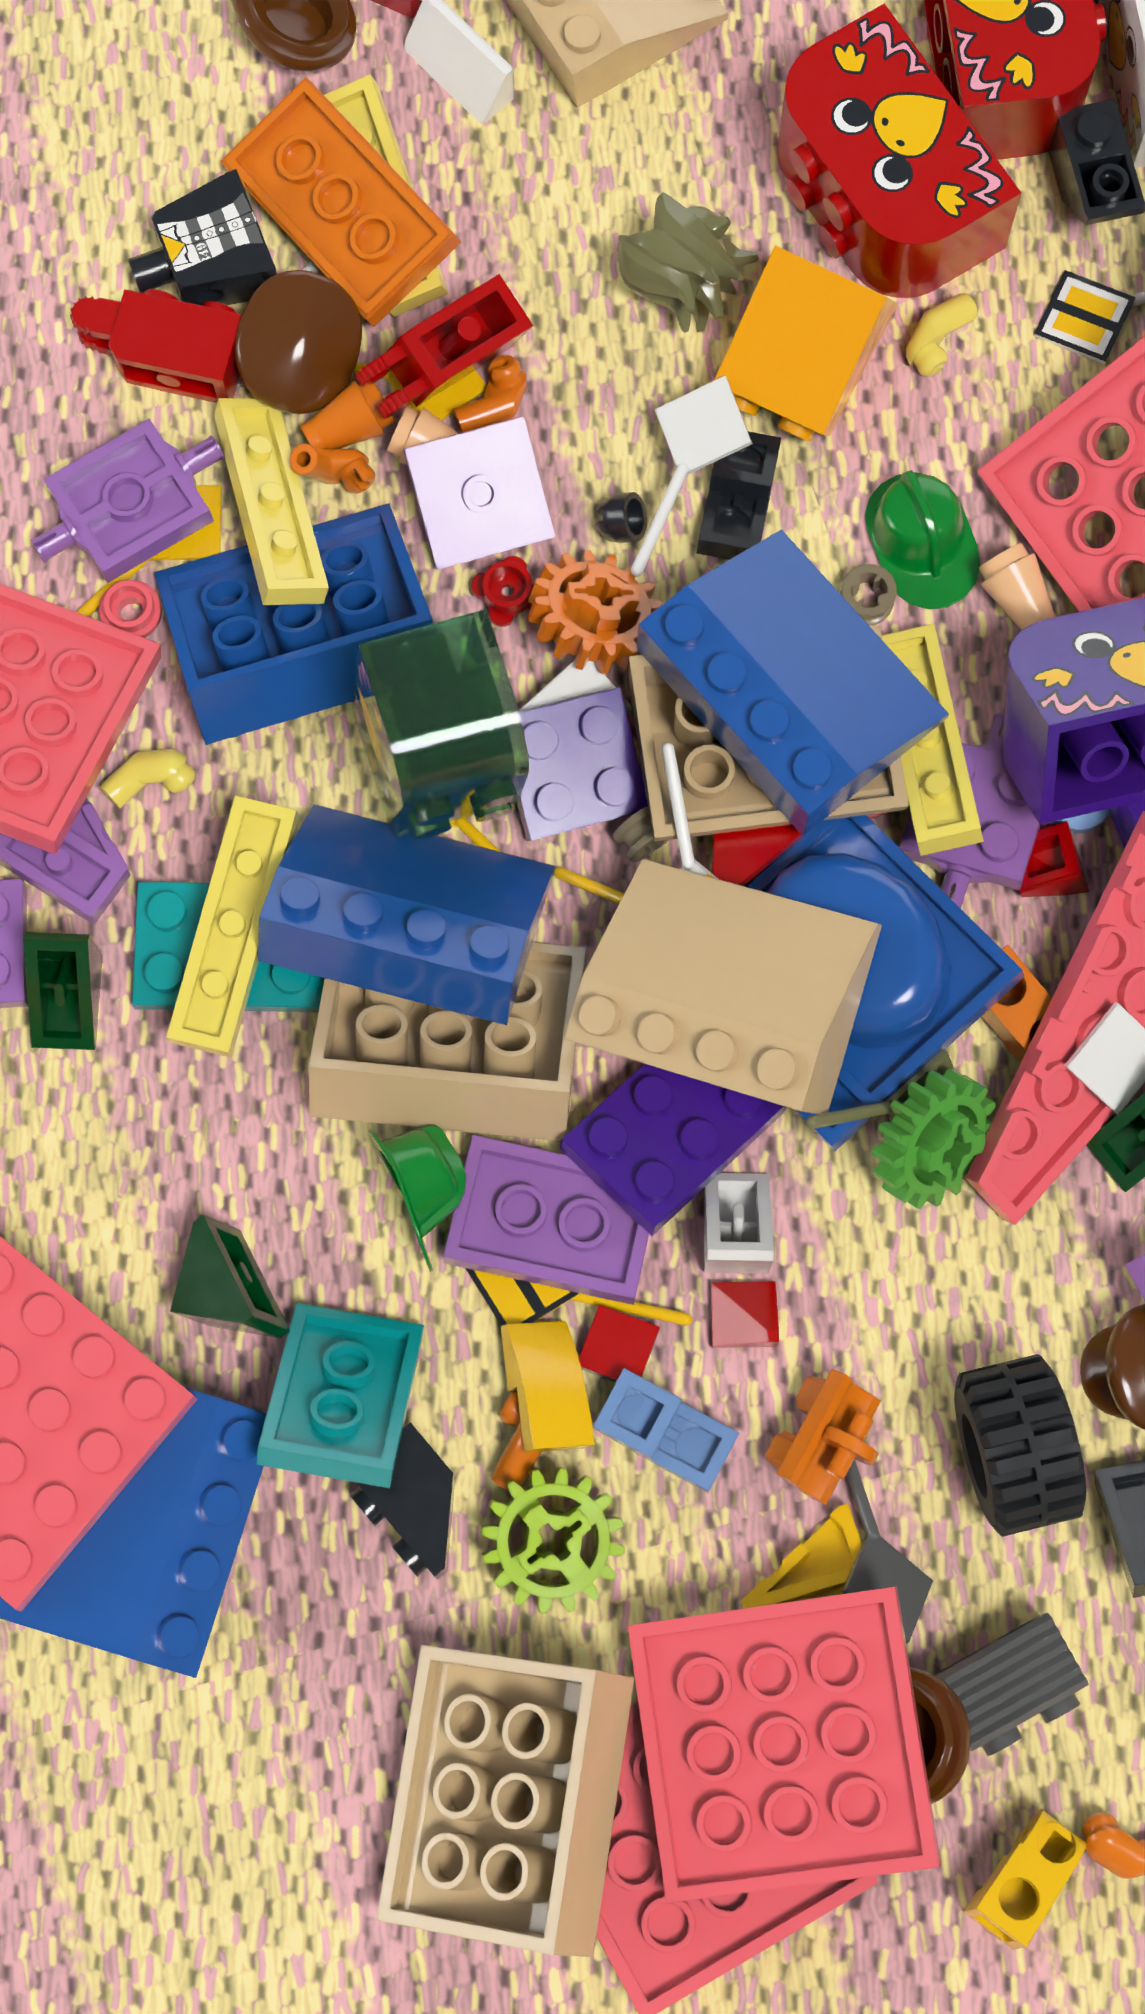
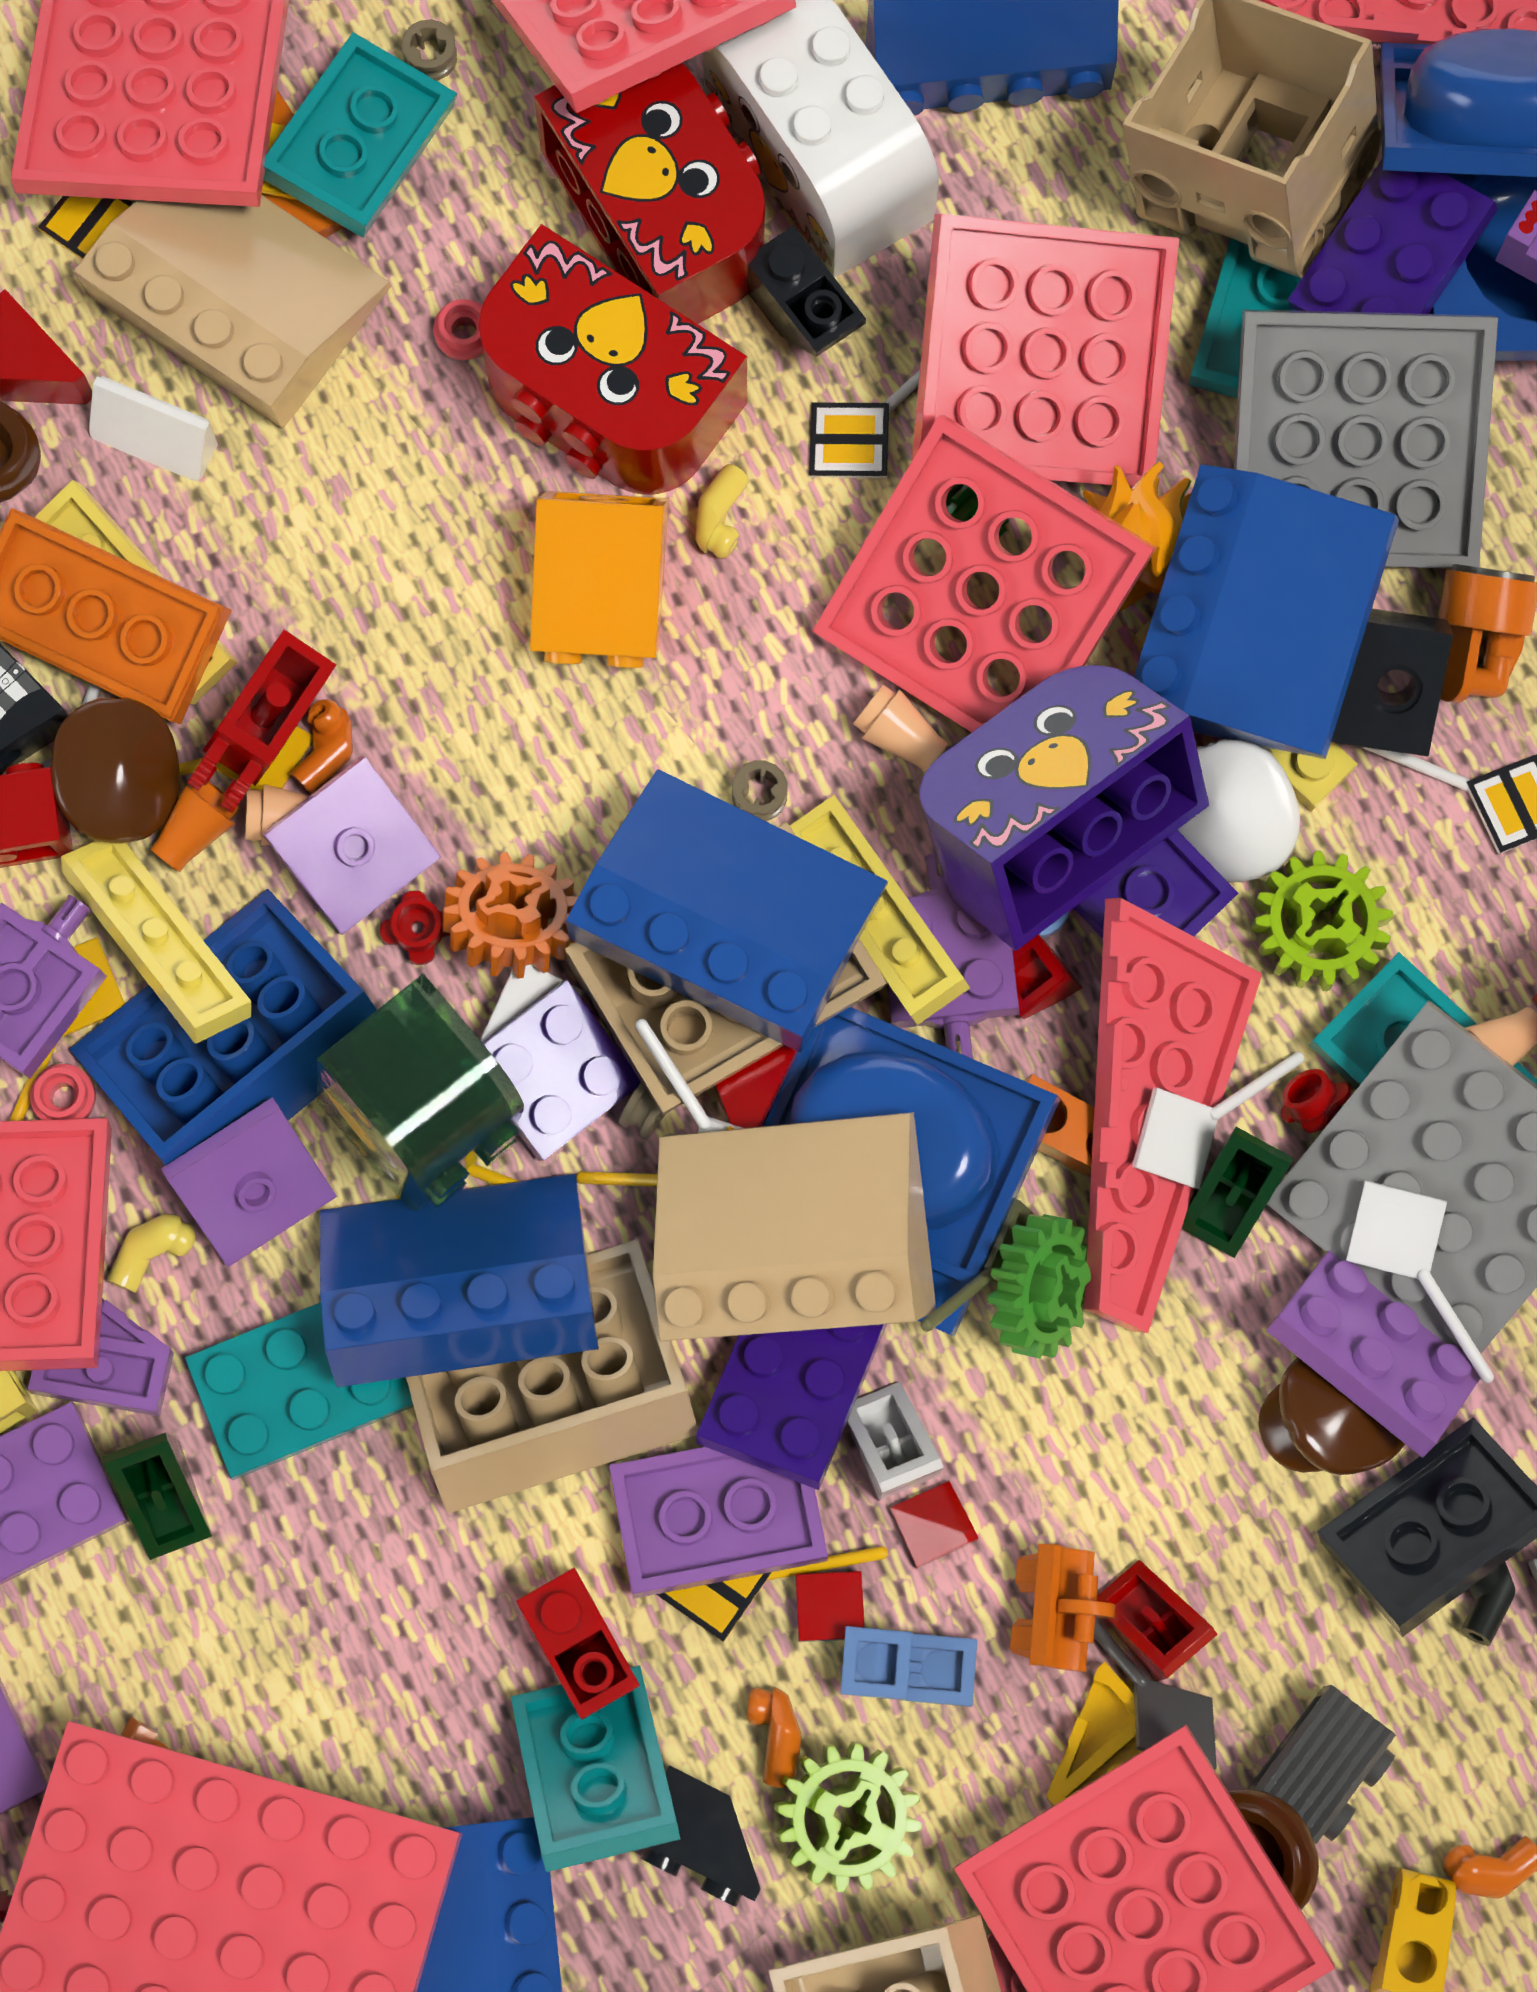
camera: 25 degrees left, 0 degrees up
light yellow plate [166,795,299,1058] -> none
dark green slope [170,1214,290,1338] -> none
orange arm [290,444,375,494] -> none
green piece [368,1125,466,1272] -> none
yellow slope [501,1321,595,1453] -> none
black hinge [596,492,647,543] -> none
olive hair [618,192,759,333] -> none
white piece [631,376,753,577] -> none
black slope [696,431,781,560] -> none
green piece [865,470,980,610] -> none
black tyre [954,1354,1086,1537] -> none
none -> medium lavender plate [161,1097,337,1267]
none -> coral plate [433,299,483,360]
none -> red slope [516,1567,640,1720]
none -> red slope [1097,1560,1218,1682]

